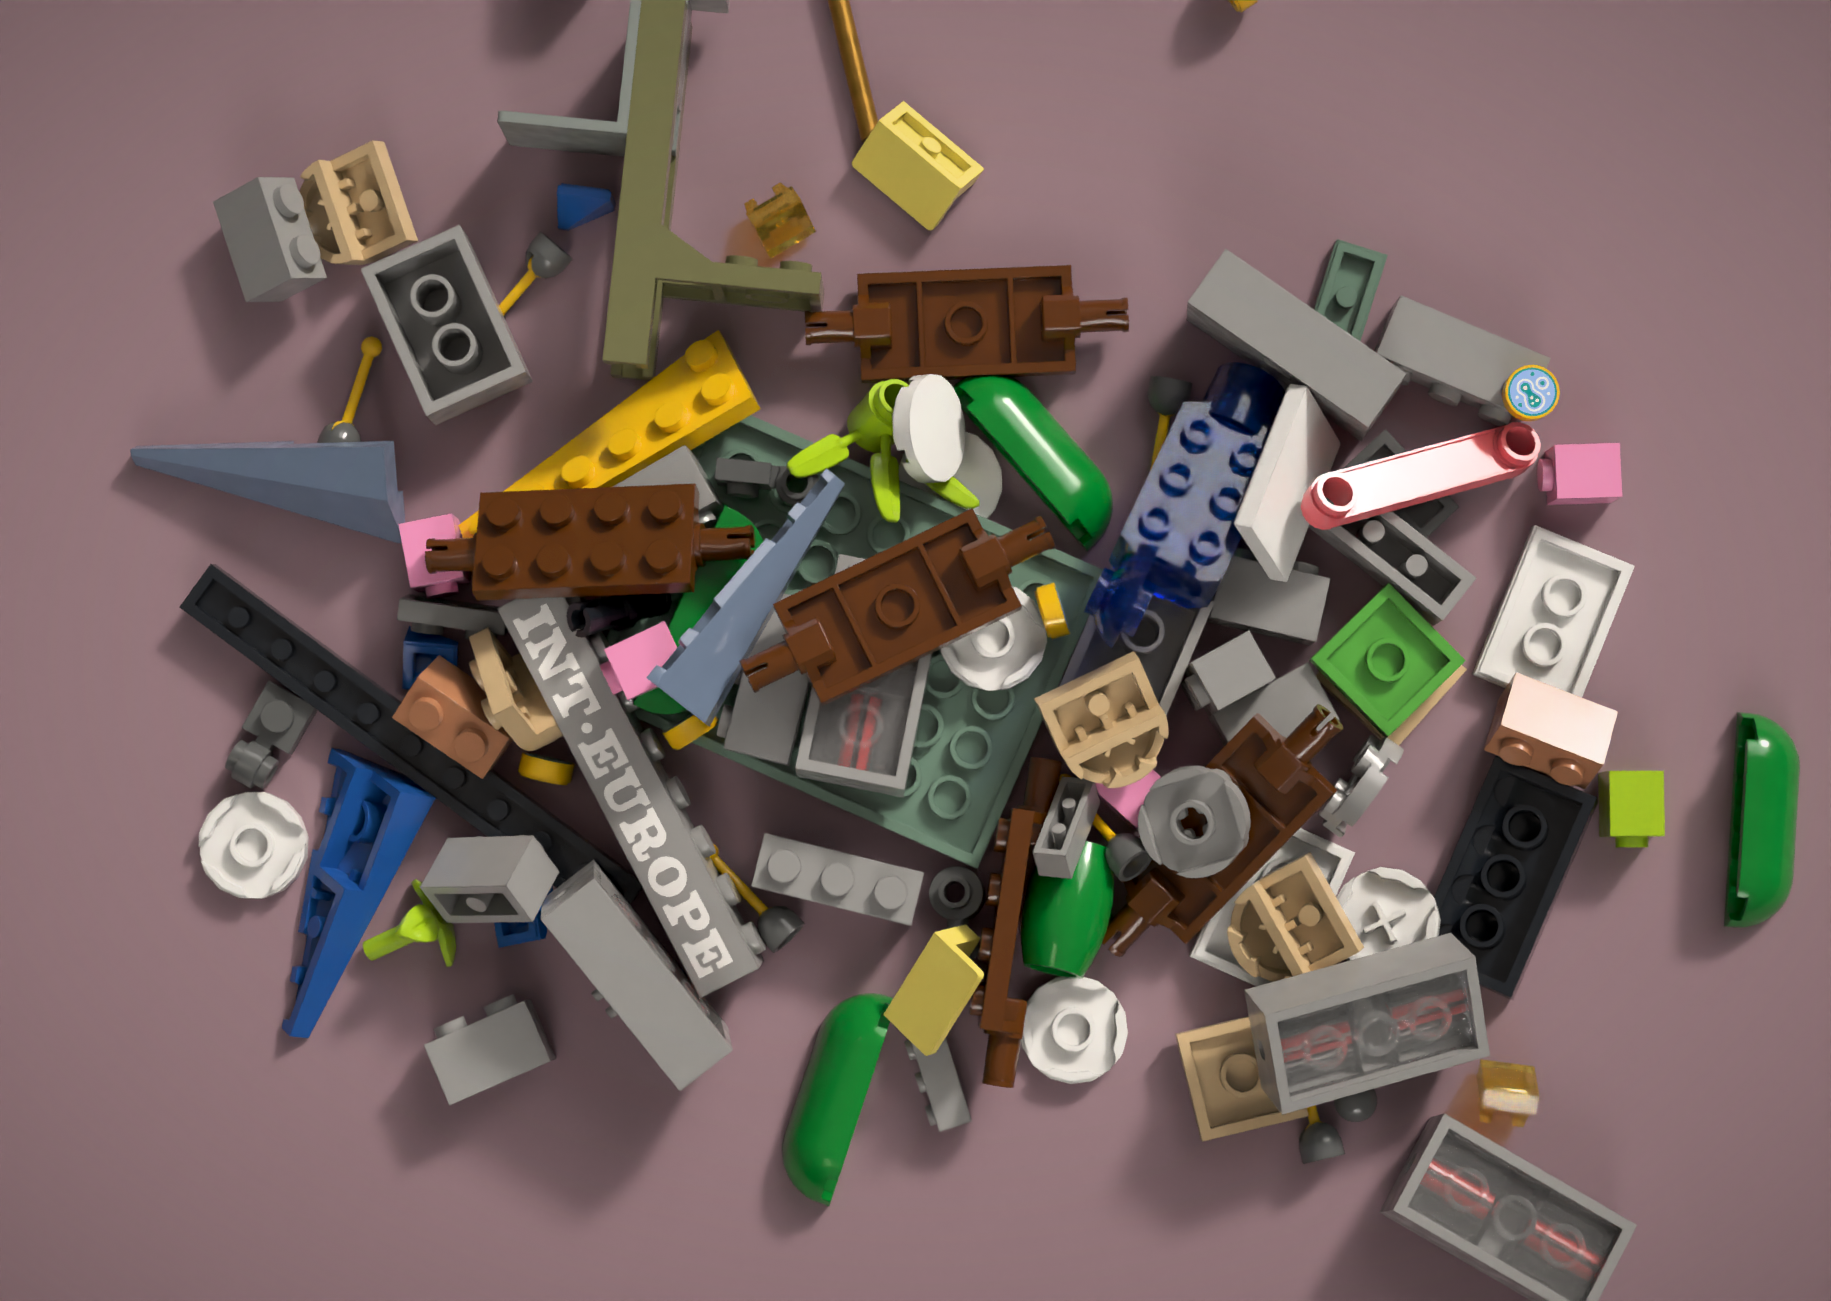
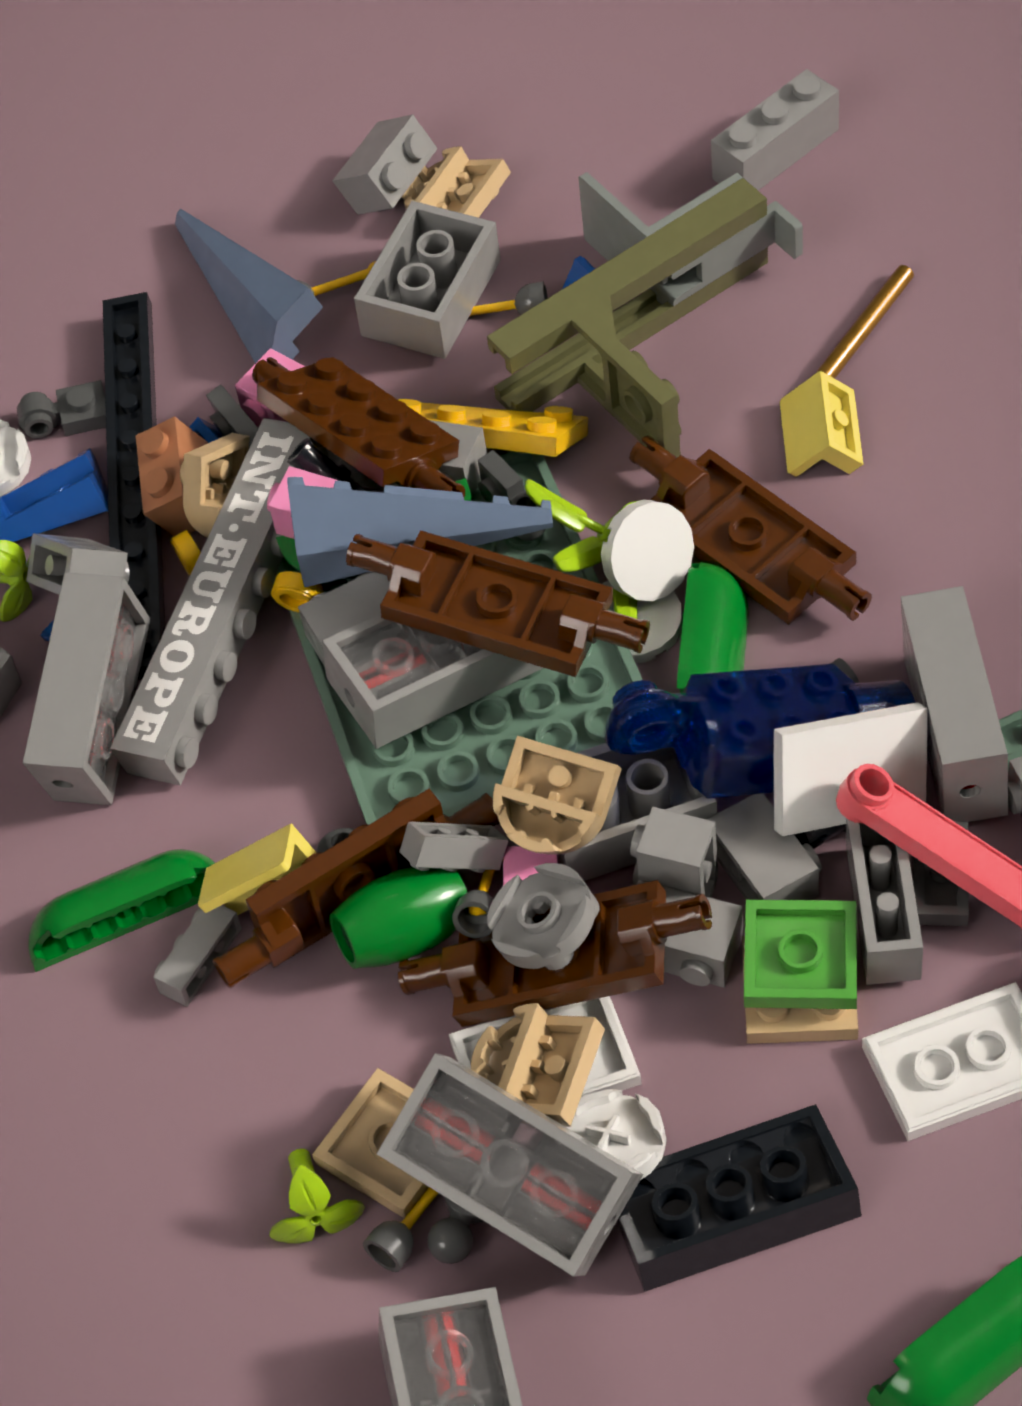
camera: 55 degrees right, 30 degrees down
dark grey hinge [710,843,805,953] -> none
clear yellow tile [744,182,816,259] -> none
light grey brick [751,833,924,926] -> none
white tile [941,586,1047,691] -> none
white tile [1021,977,1128,1084] -> none
yellow tile [1034,582,1070,640] -> none
light grey plate [1318,735,1404,838] -> none
clear yellow tile [1476,1059,1540,1127] -> none
brick [1484,672,1618,789] -> none
lime brick [1598,771,1665,848] -> none
none -> lime plant [269,1149,365,1243]

